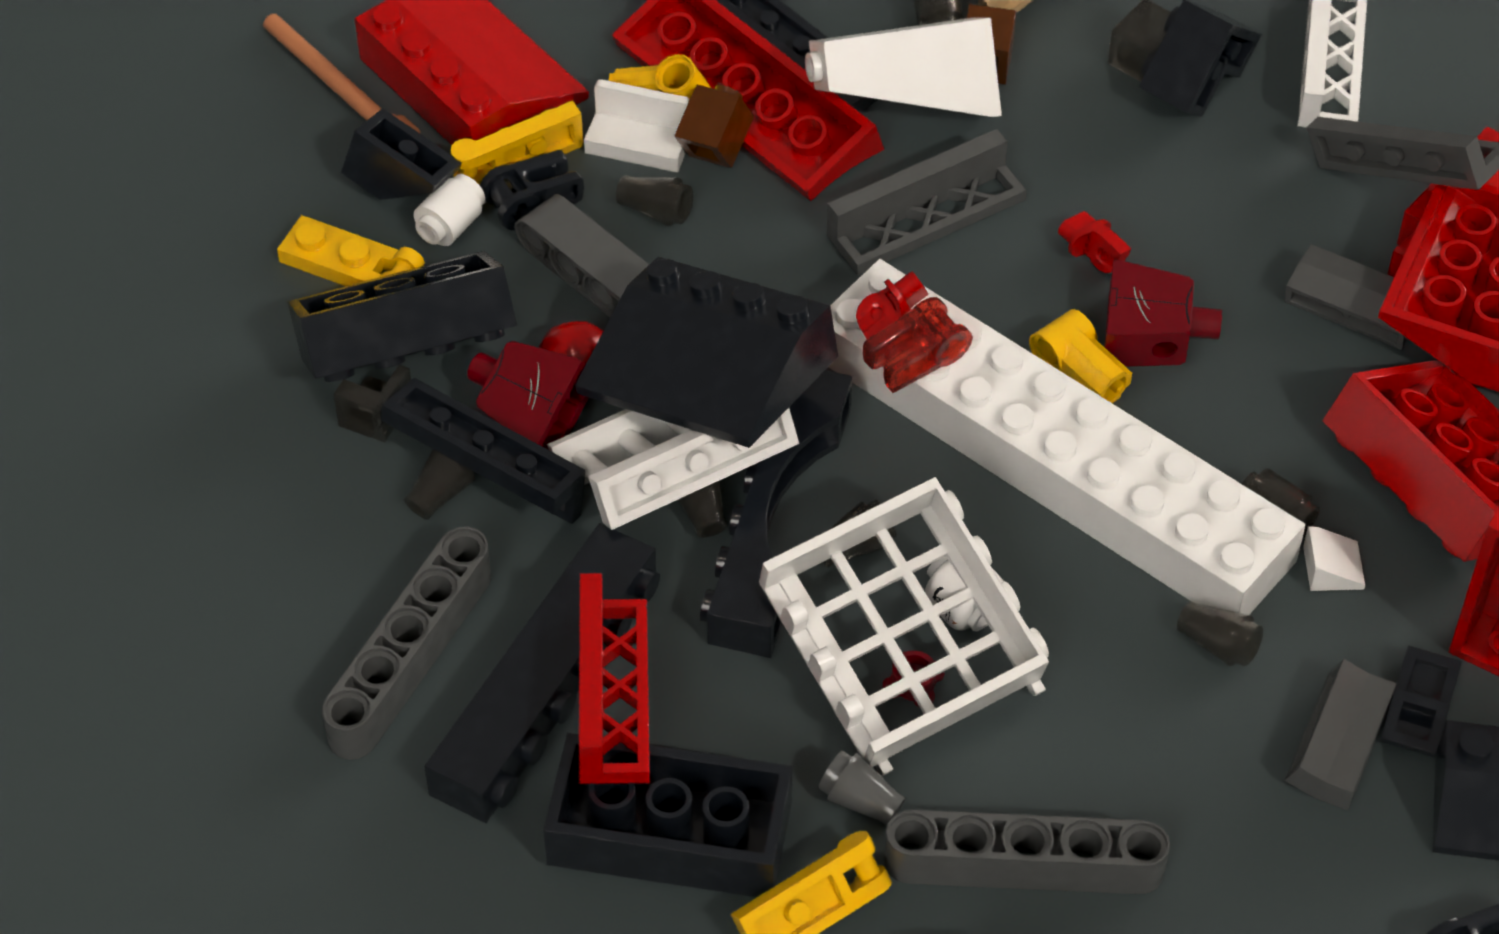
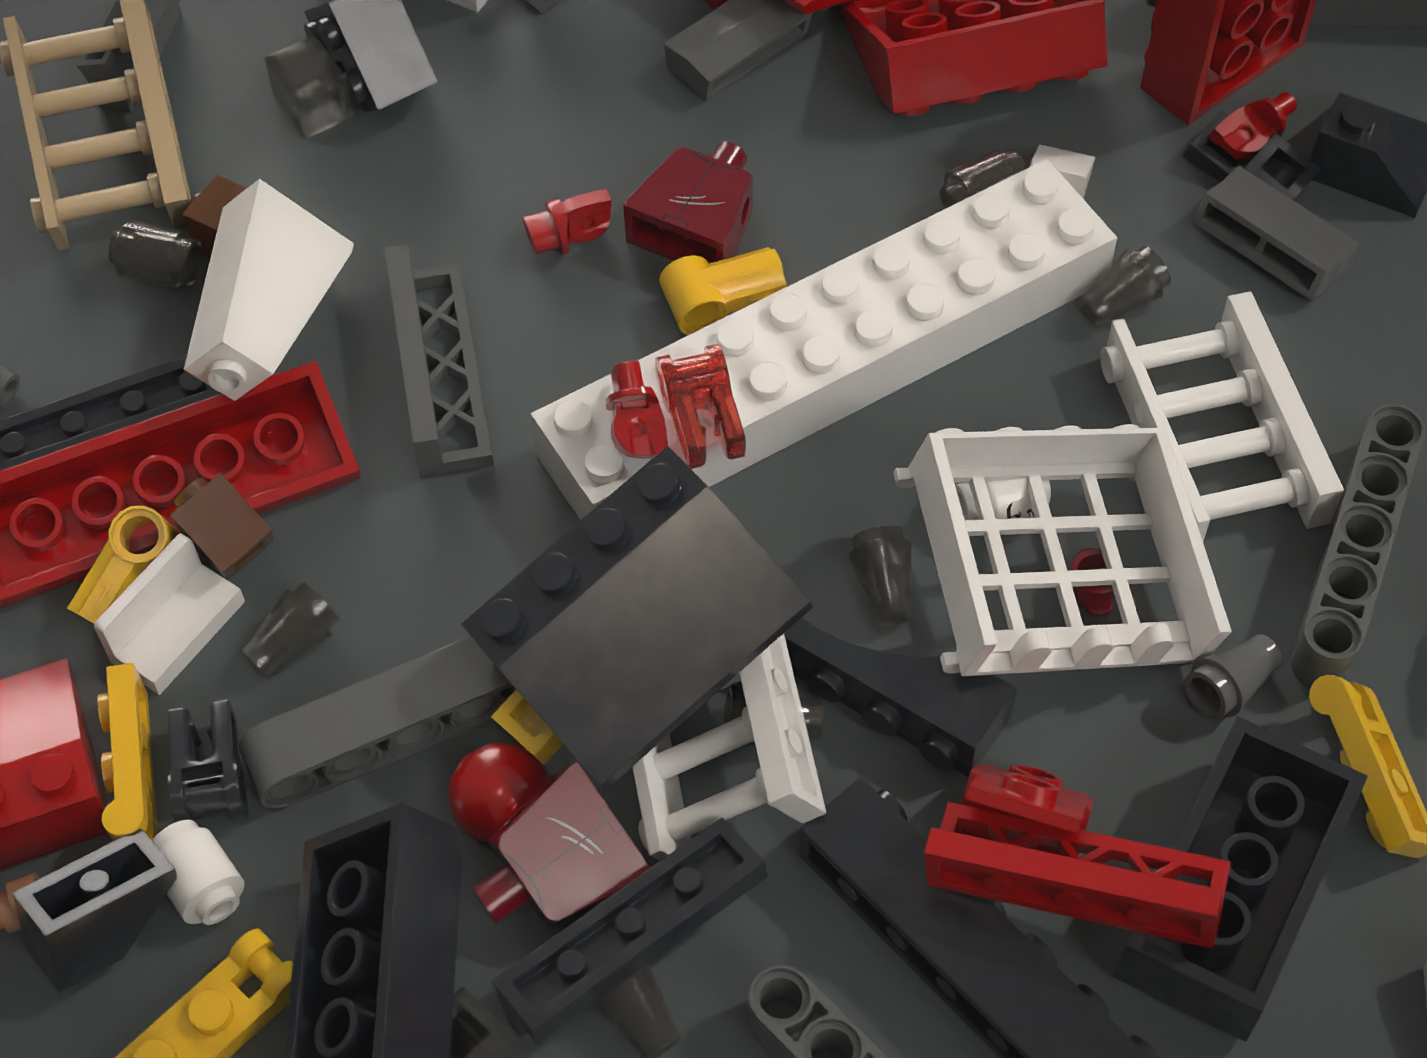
camera: 70 degrees left, 5 degrees up
none -> red piece [958,763,1094,856]
none -> white fence [1100,291,1344,542]
none -> red piece [1208,92,1297,160]

